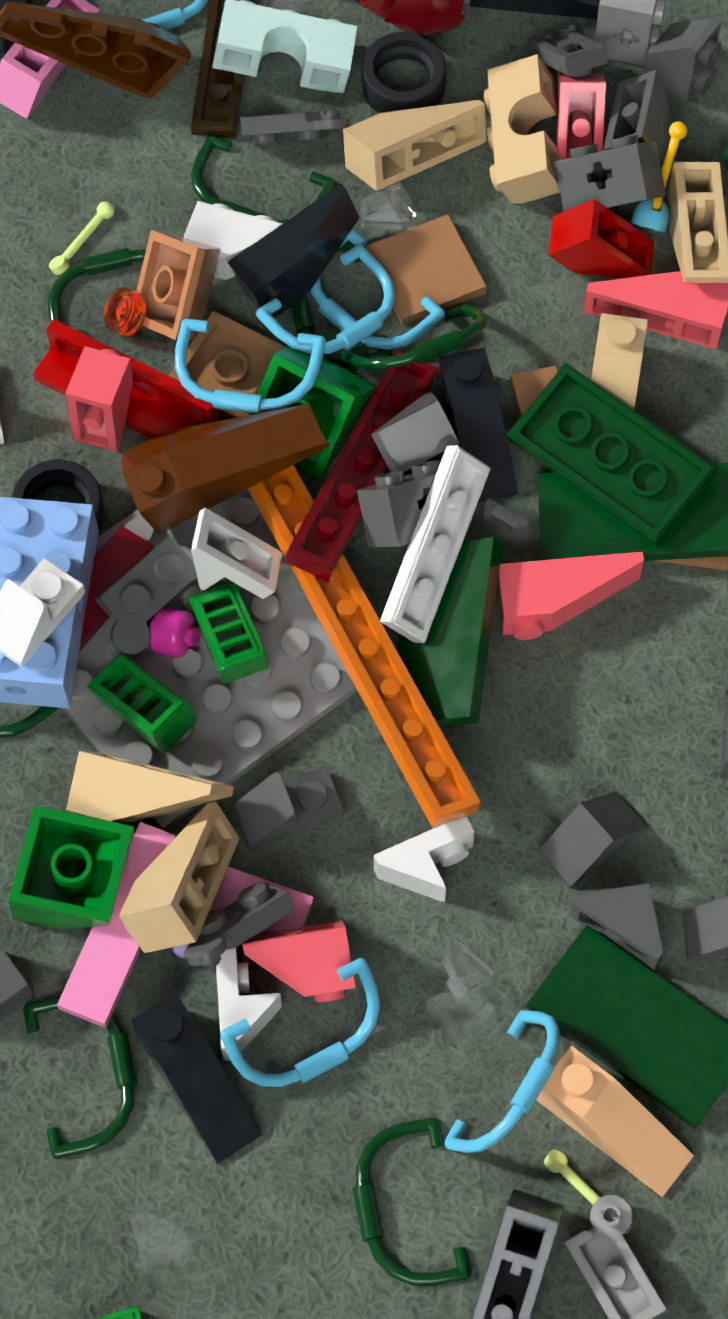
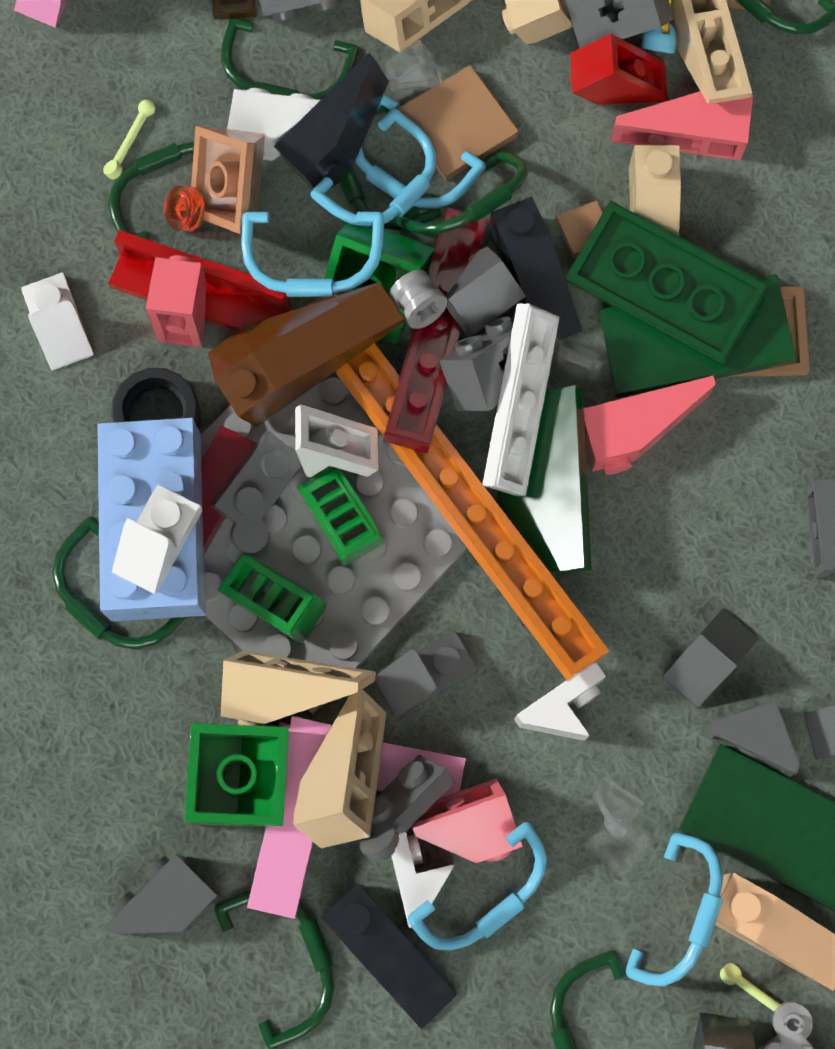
camera: 10 degrees left, 10 degrees up
dark pink piece [148,607,201,658] -> none
medium nougat tile [169,310,287,419] -> none
none -> light grey wheel [389,269,447,329]

